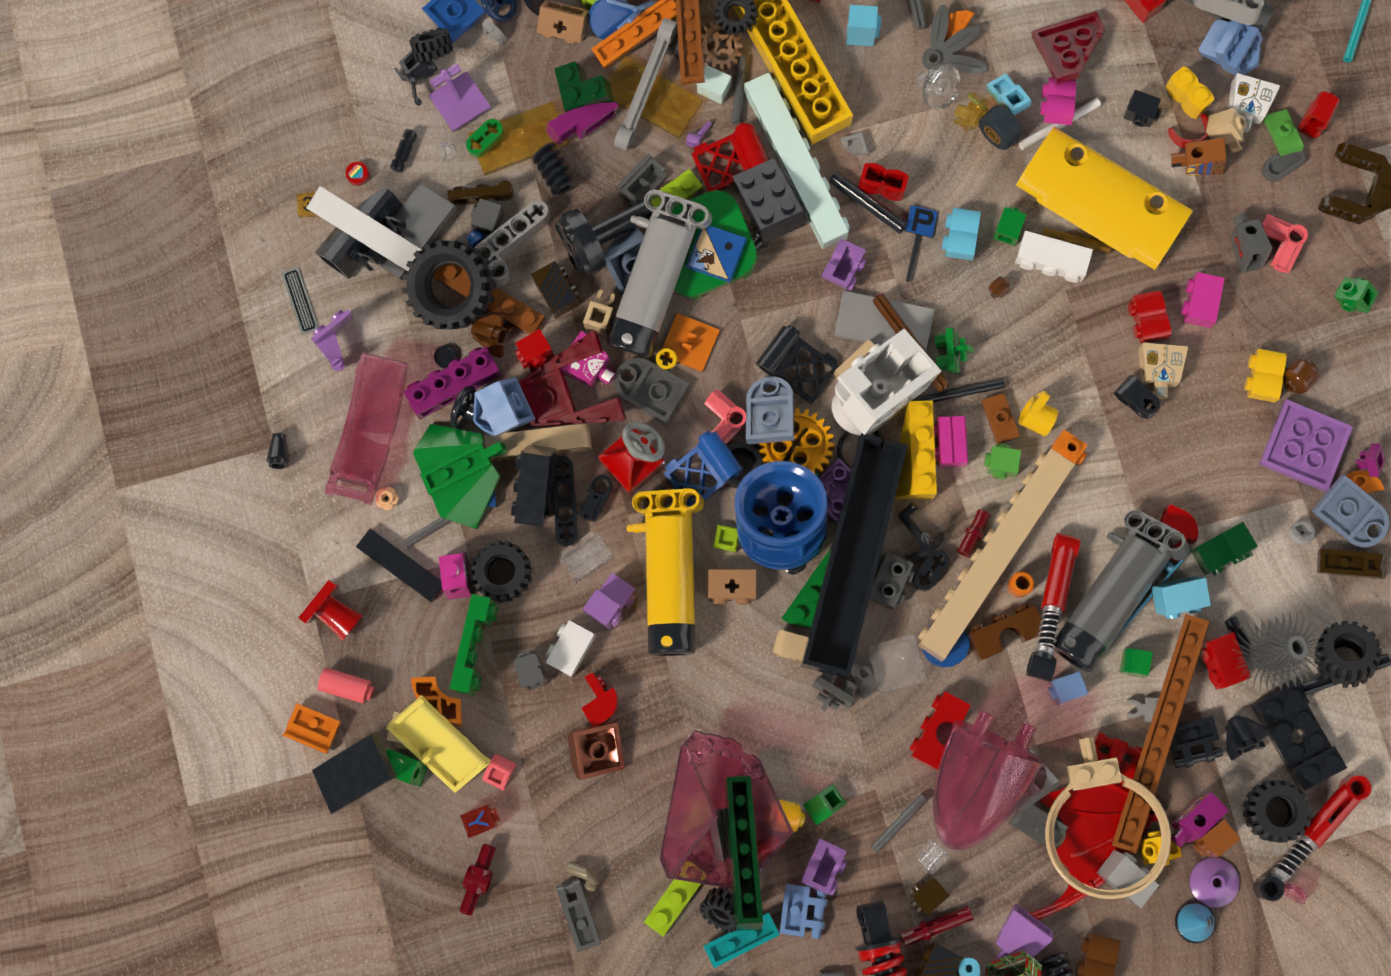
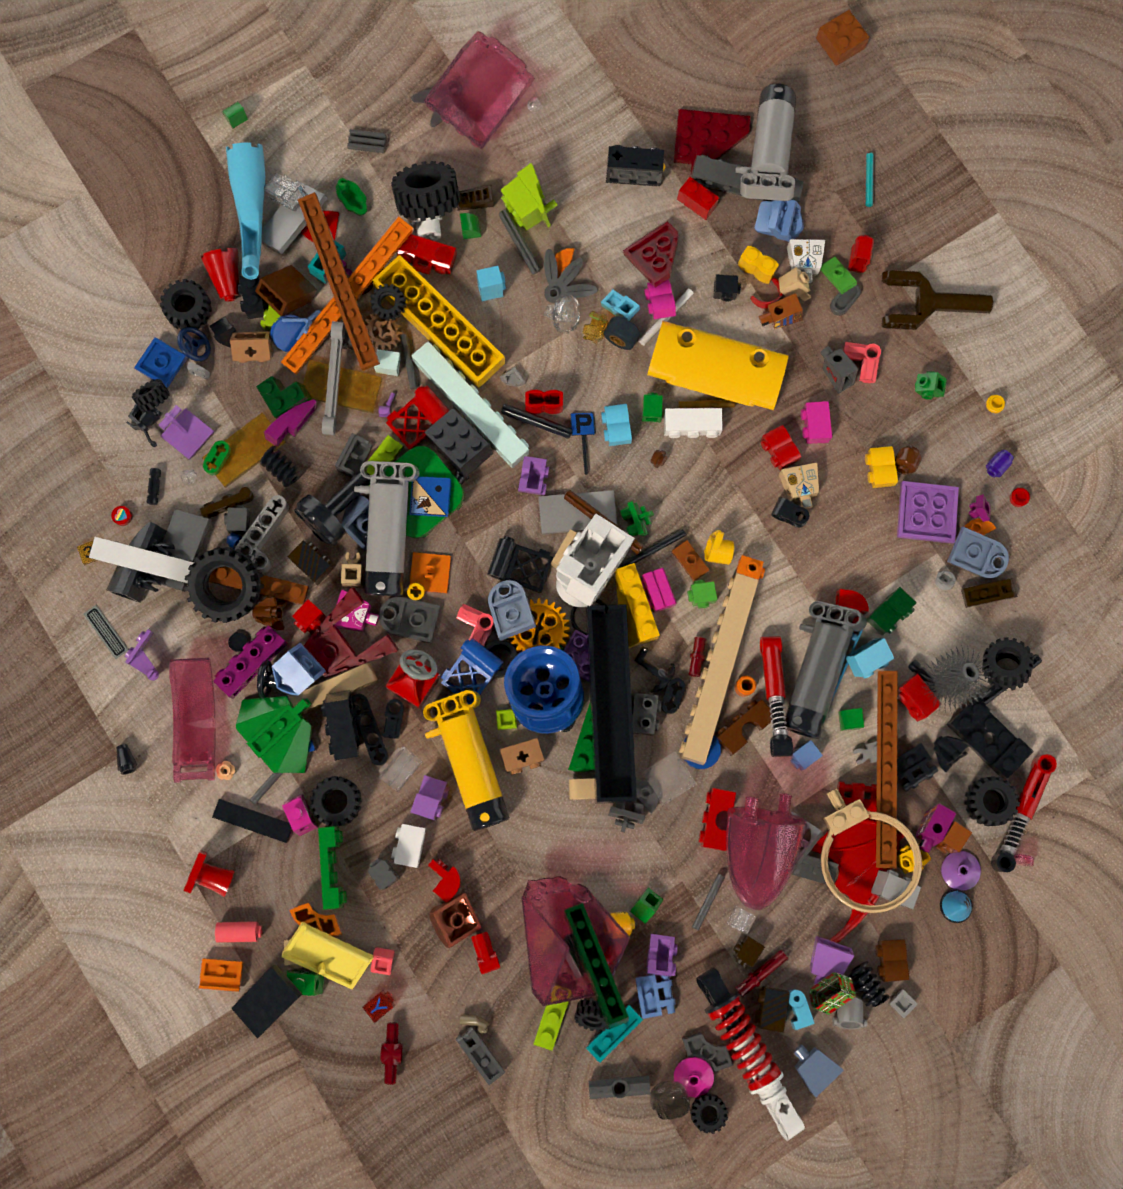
camera: 30 degrees left, 0 degrees up
none -> red piece [471,931,501,975]

